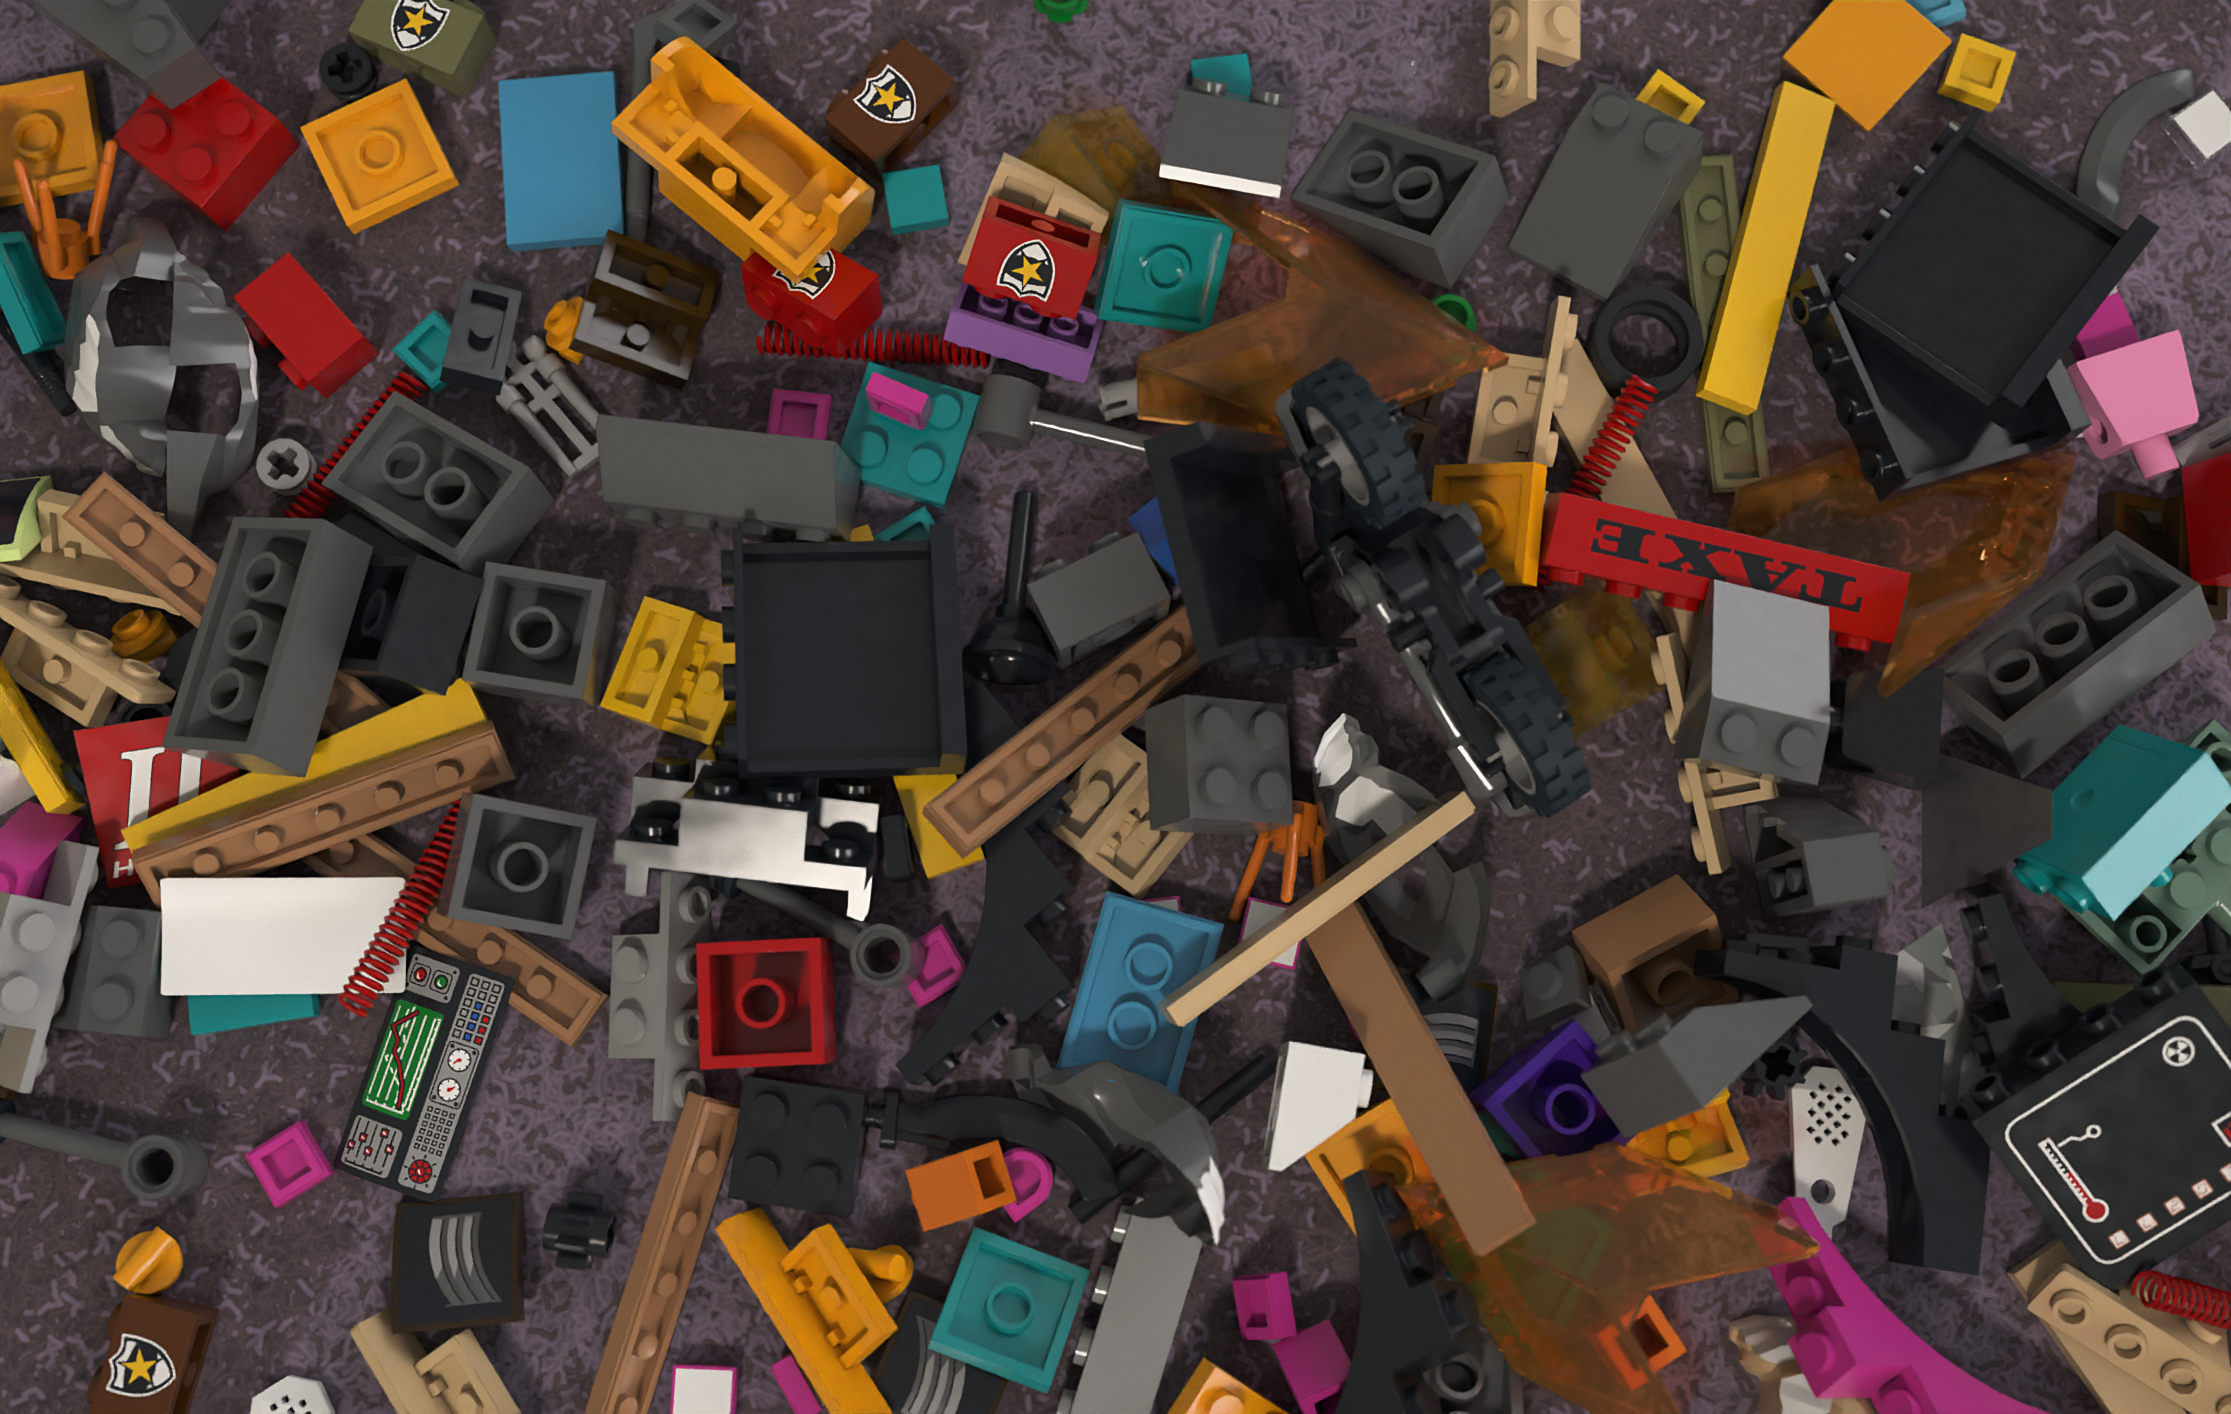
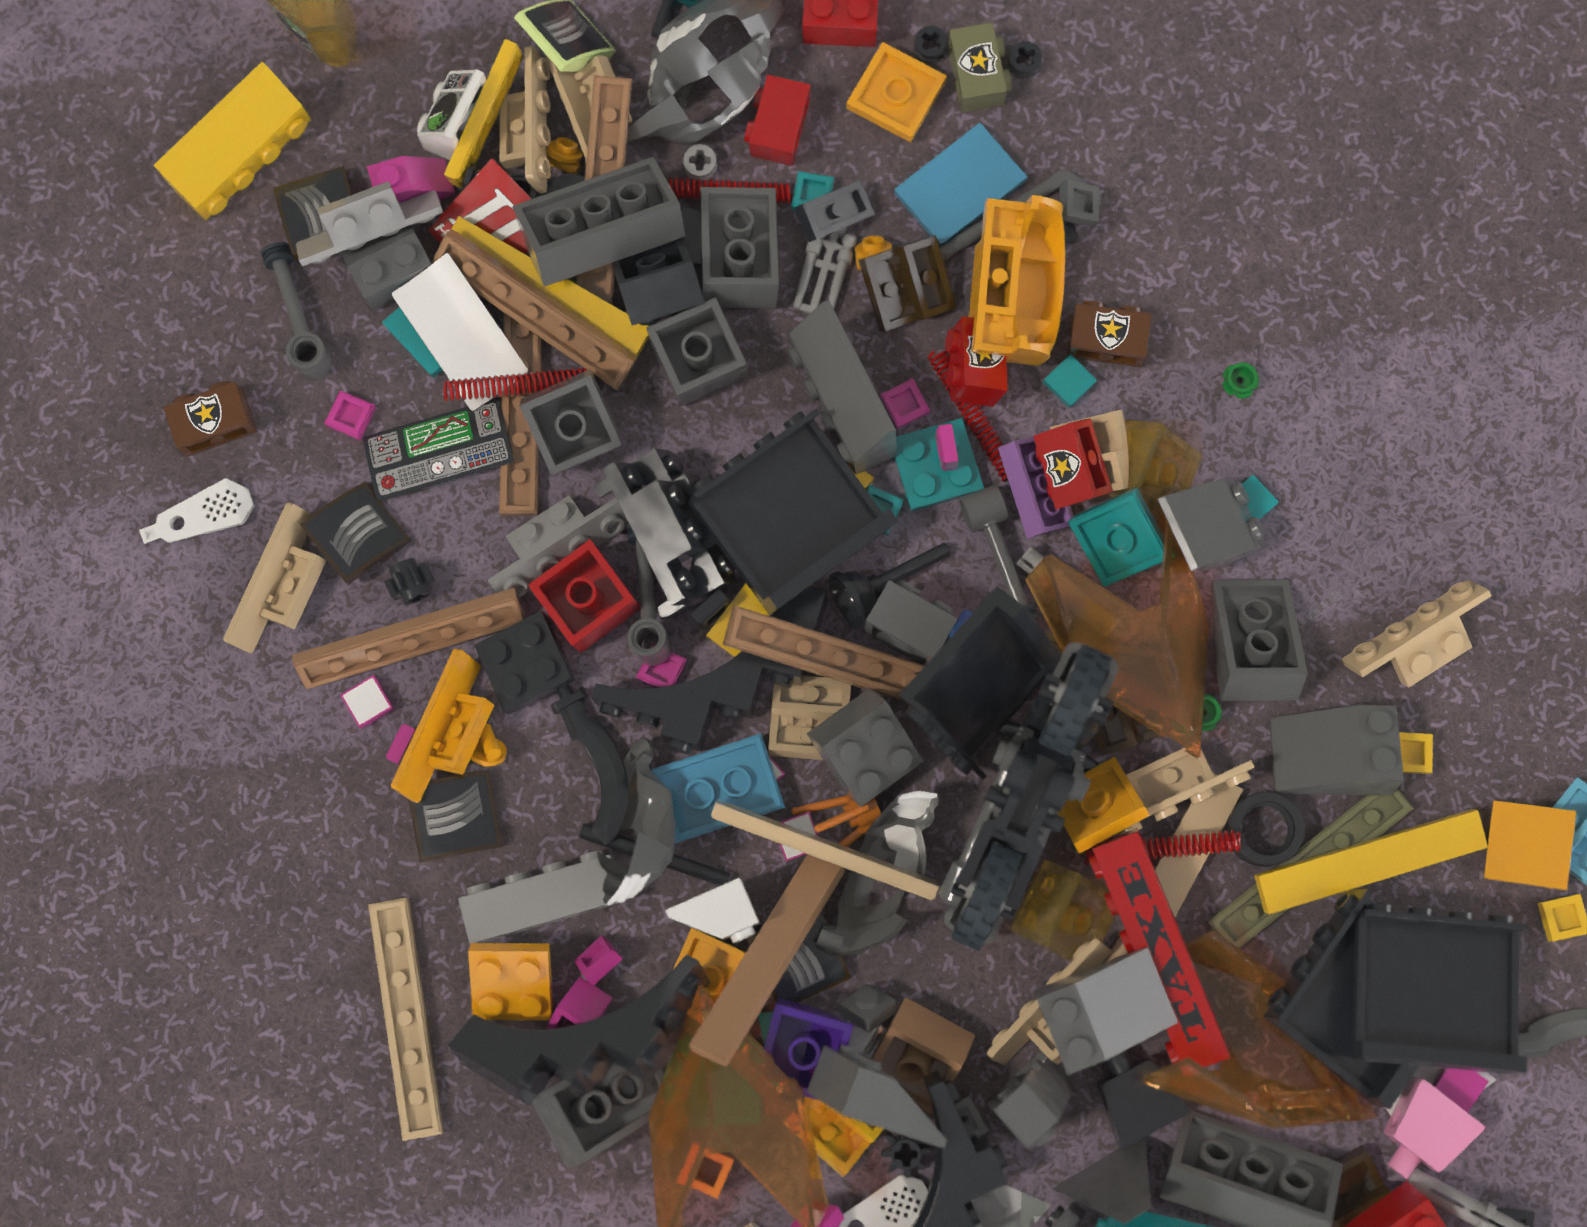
camera: 65 degrees right, 0 degrees up
light orange plate [112,1226,183,1295] -> none
yellow slope [600,596,736,747] -> none
orange brick [905,1140,1017,1232] -> none
teal plate [928,1227,1090,1394] -> none
dark pink tile [1003,1147,1053,1223] -> none

